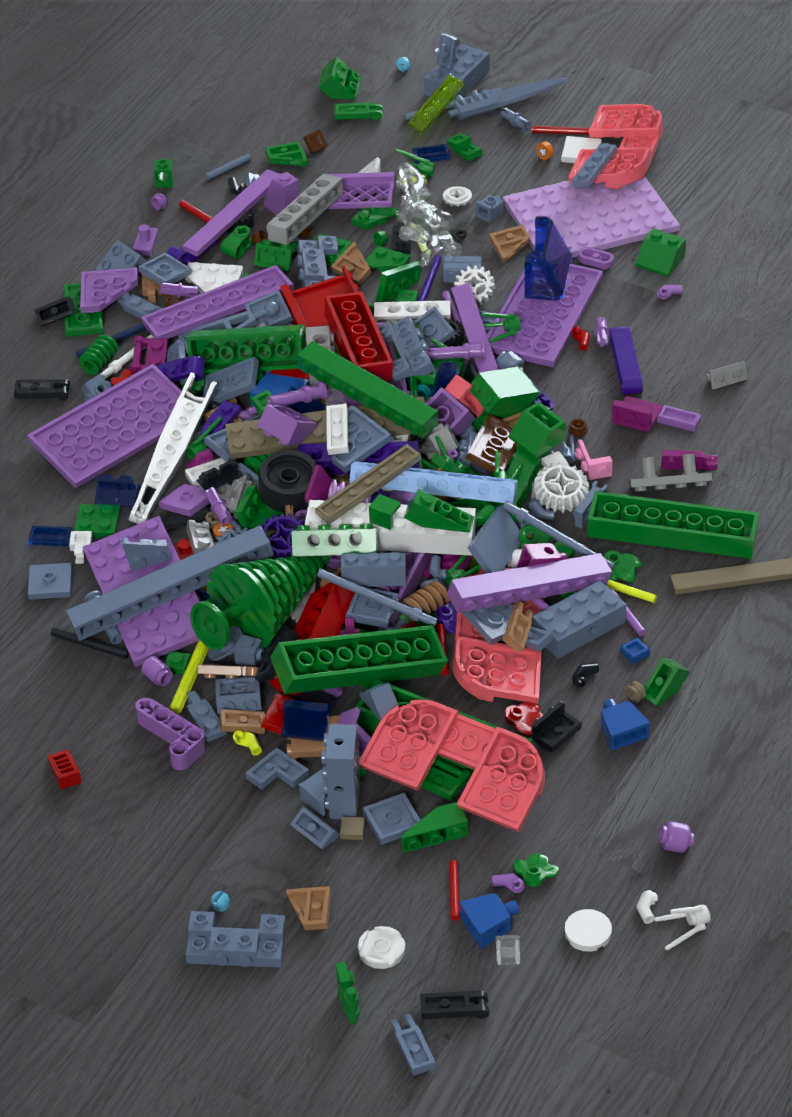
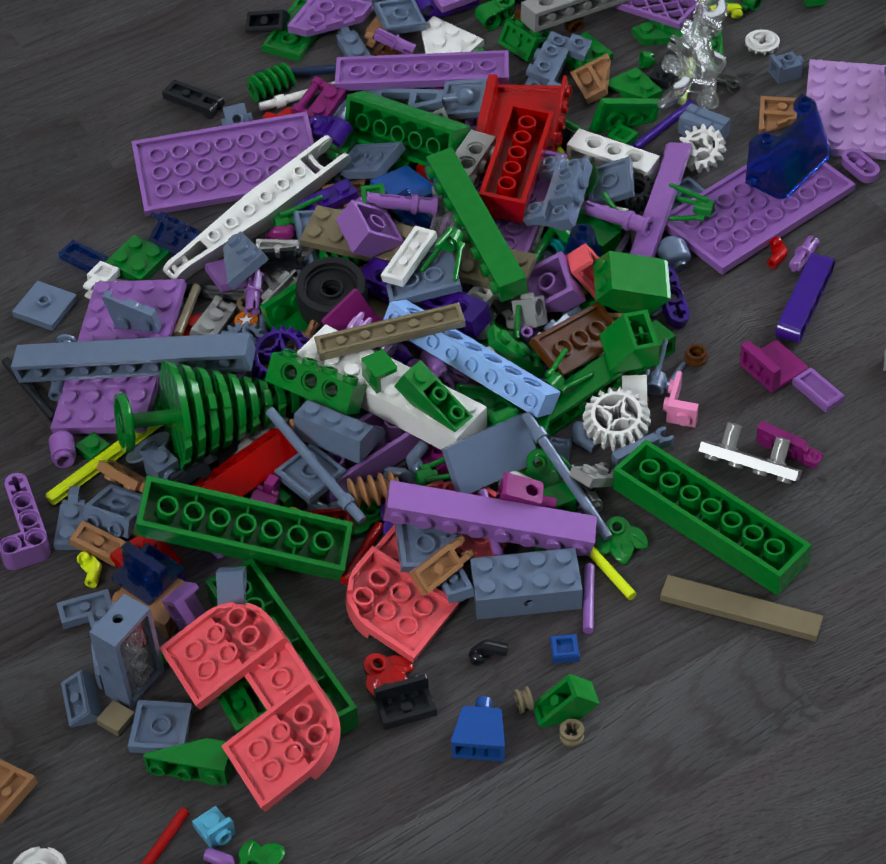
camera: 30 degrees right, 5 degrees up
none -> dark tan bar [173,284,201,336]
none -> medium azure bracket [192,806,236,849]
none -> sand blue wing [223,231,269,290]
none -> green plant [420,227,466,282]
none -> dark tan bush [560,719,584,747]
none -> light grey hinge [569,462,613,488]

